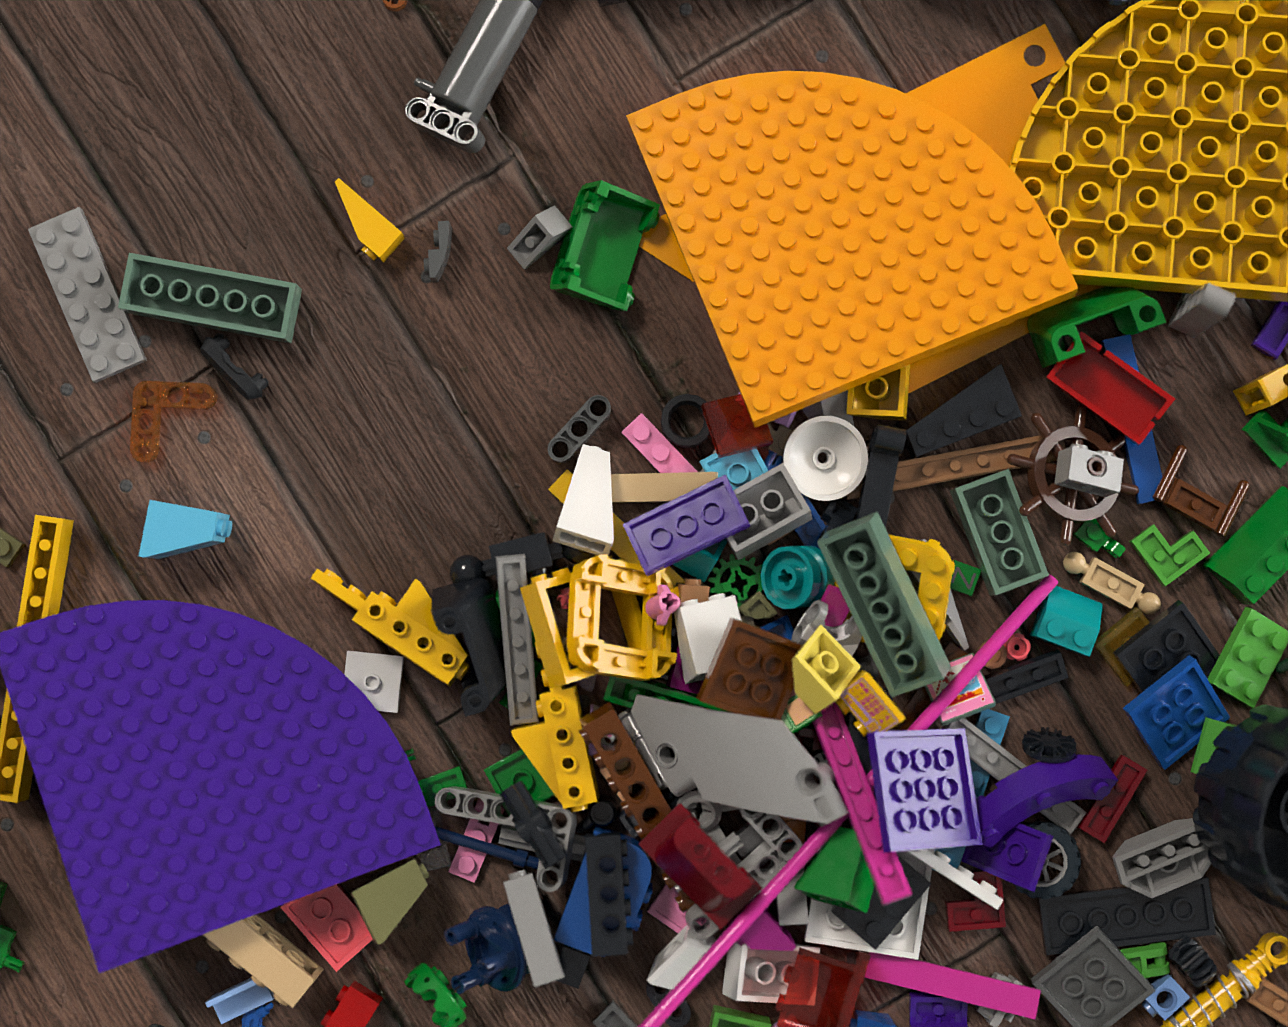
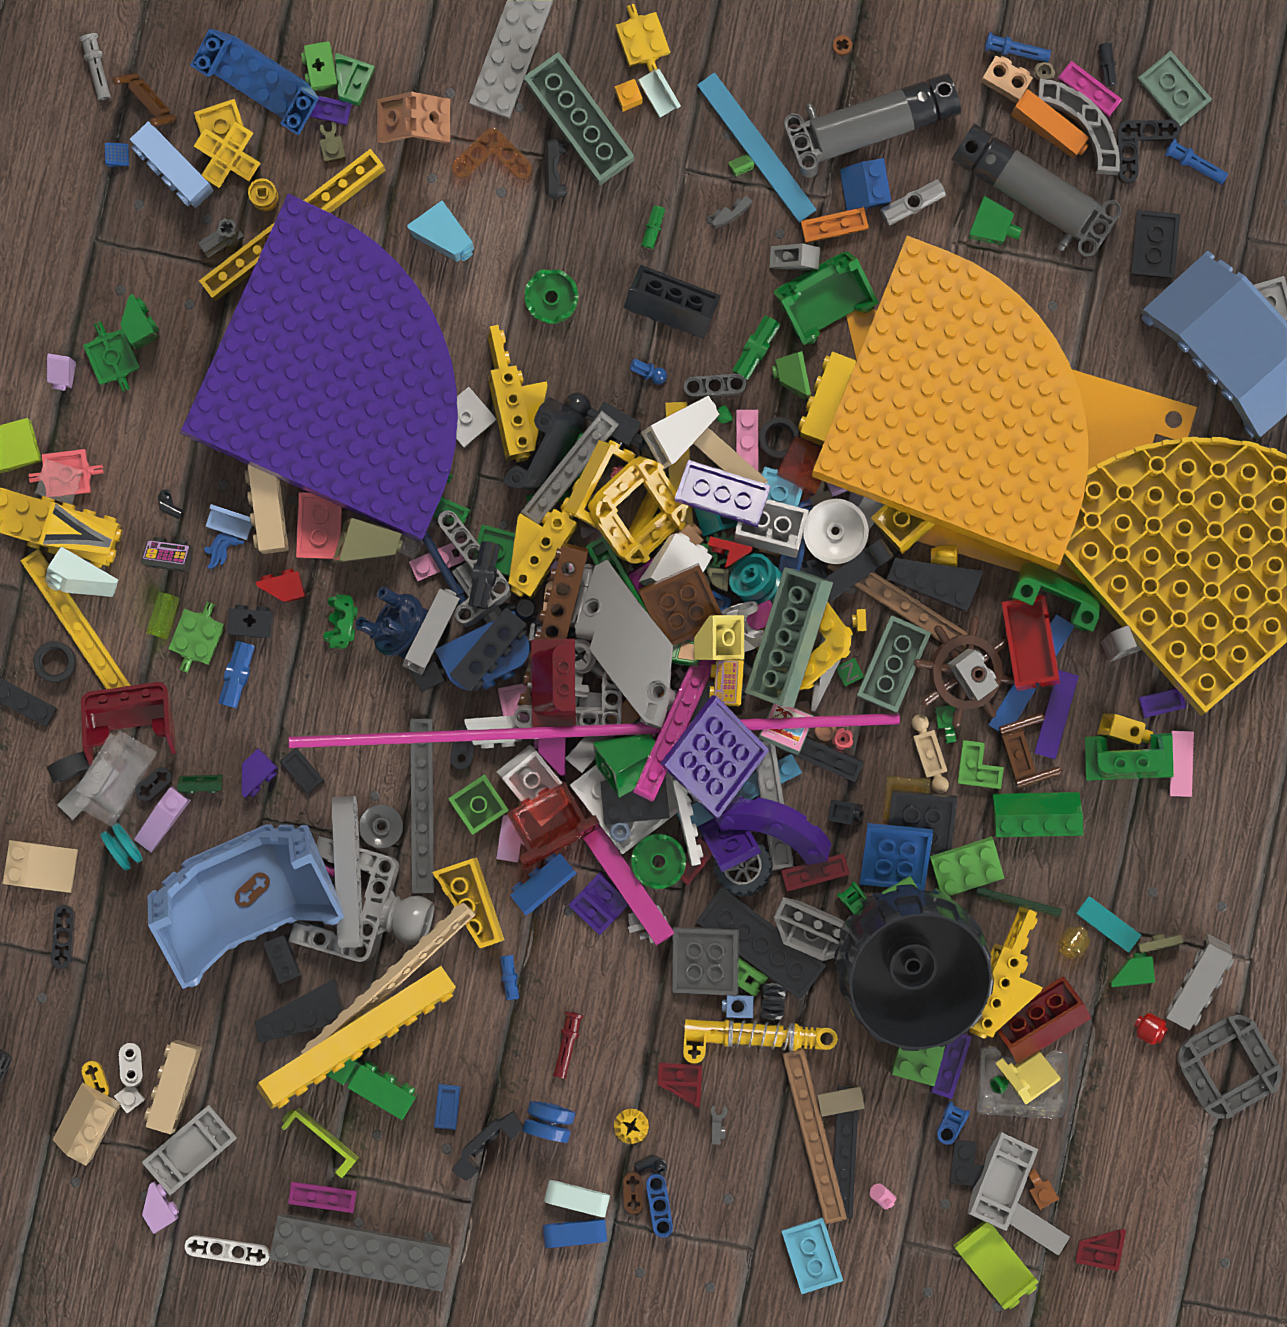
camera: 40 degrees right, 0 degrees up
yellow slope [335,178,405,263] -> none
bright pink piece [645,584,680,626] -> none
black wheel [1022,727,1077,763] -> none
teal slope [1029,586,1103,657] -> none
none -> nougat bracket [377,92,450,143]
none -> green plate [524,269,578,324]
none -> sand blue plate [609,823,631,843]
none -> yellow plate [615,4,670,72]
none -> light orange brick [615,79,643,112]
none -> black slope [623,265,721,339]
none -> blue axle [630,359,667,385]
none -> green plate [631,834,686,889]
none -> light aqua panel [638,69,681,117]
none -> green axle [641,205,665,249]
none -> dark azure tile [697,72,817,223]
none -> red slope [708,537,753,568]
none -> green hinge [716,405,733,424]
none -> bright green slope [729,154,754,177]
none -> green piece [732,315,781,381]
none -> bright green slope [772,352,811,400]
none -> yellow brick [798,352,856,446]
none -> orange plate [801,207,869,243]
none -> black bracket [828,799,864,826]
none -> green piece [837,881,866,915]
none -> blue slope [840,158,891,211]
none -> yellow plate [852,609,867,632]
none -> light grey piece [880,179,946,226]
none -> yellow piece [931,545,958,567]
none -> green torso [968,196,1022,245]
none -> dark purple tile [1034,670,1079,759]

